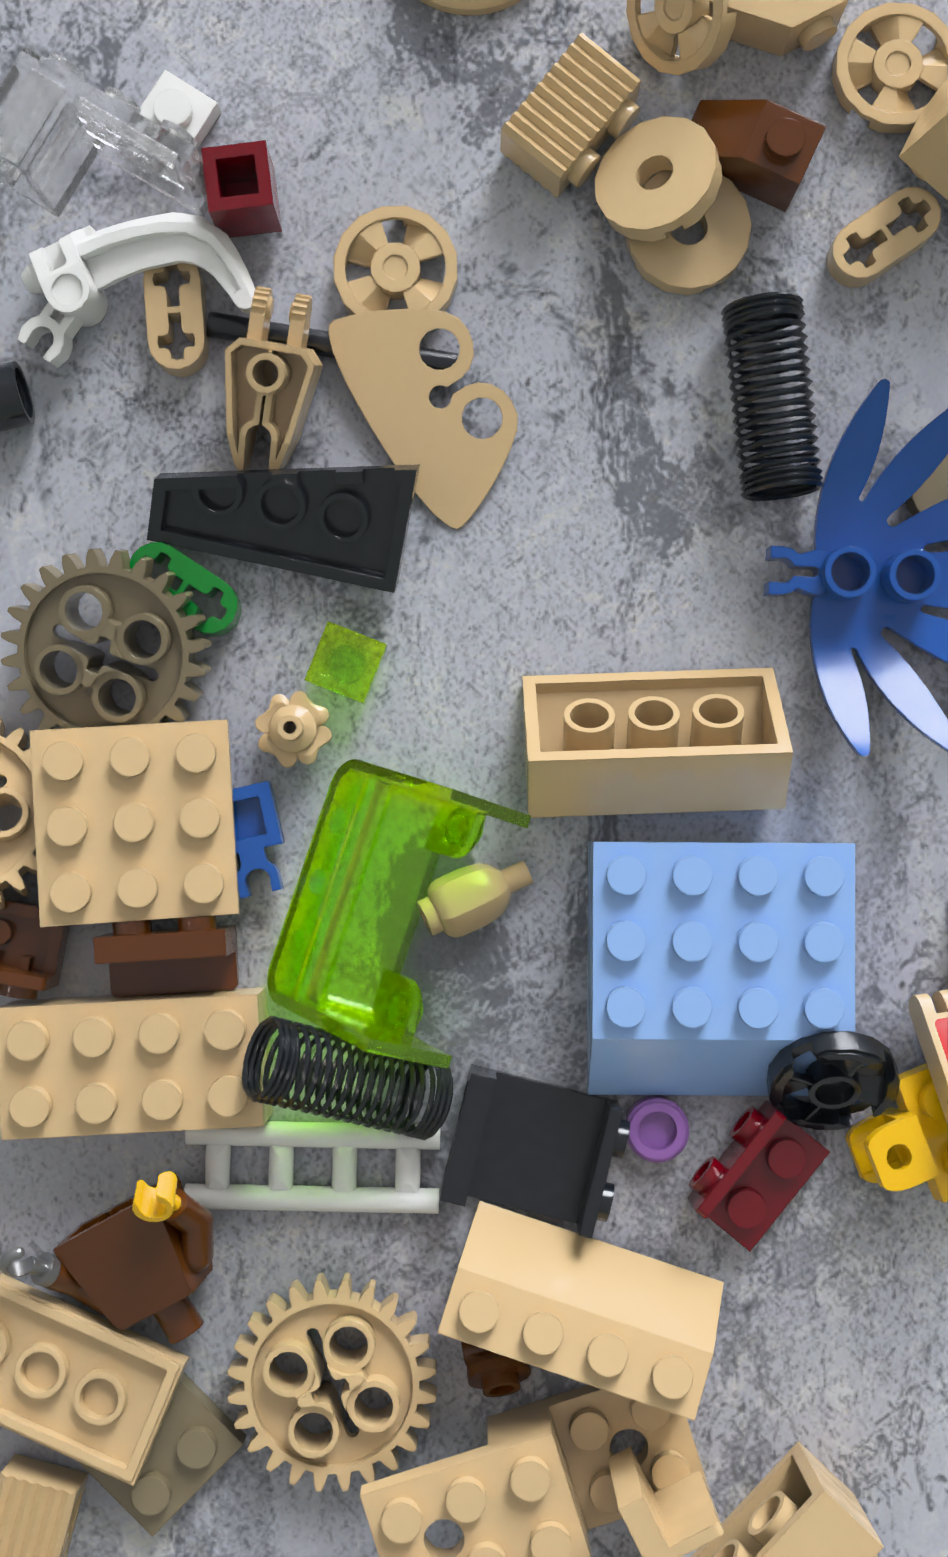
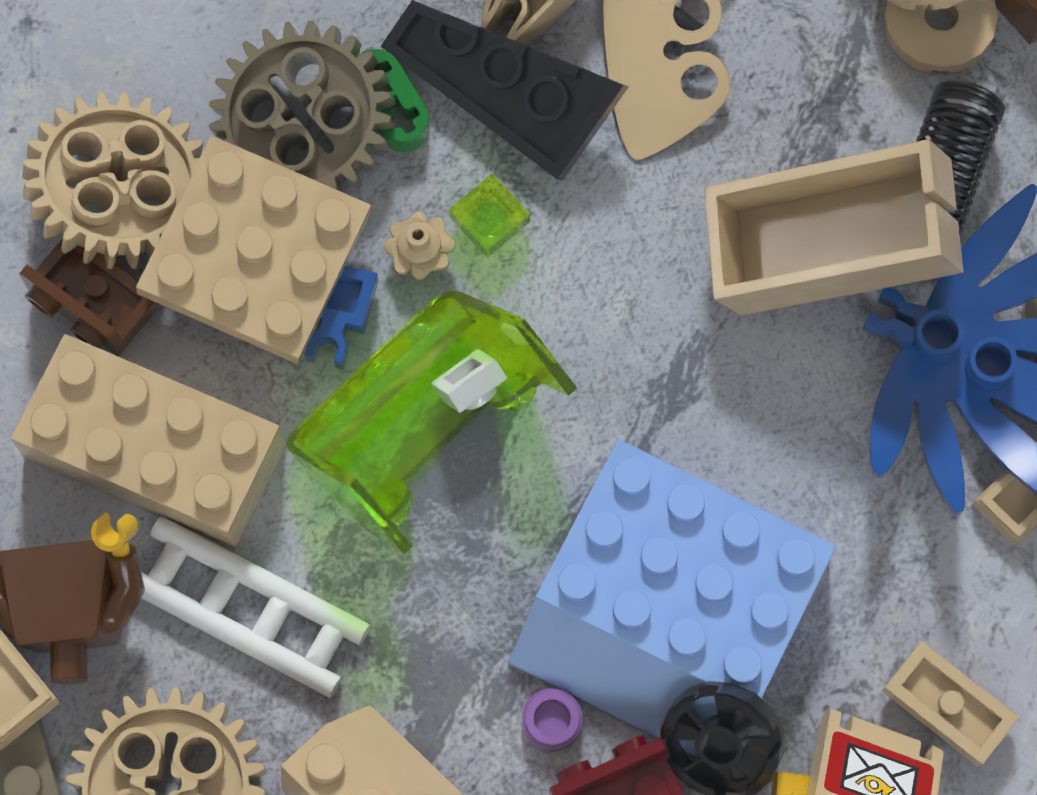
camera: 25 degrees right, 15 degrees down
reddish brown bracket [93,915,239,997] -> none
black piece [242,1016,453,1140] -> none
tan plant [416,861,533,938] -> none
black panel [440,1064,630,1239] -> none
tan slope [522,667,793,818] -> none
none -> white plate [431,349,507,413]
none -> tan piece [704,139,964,316]

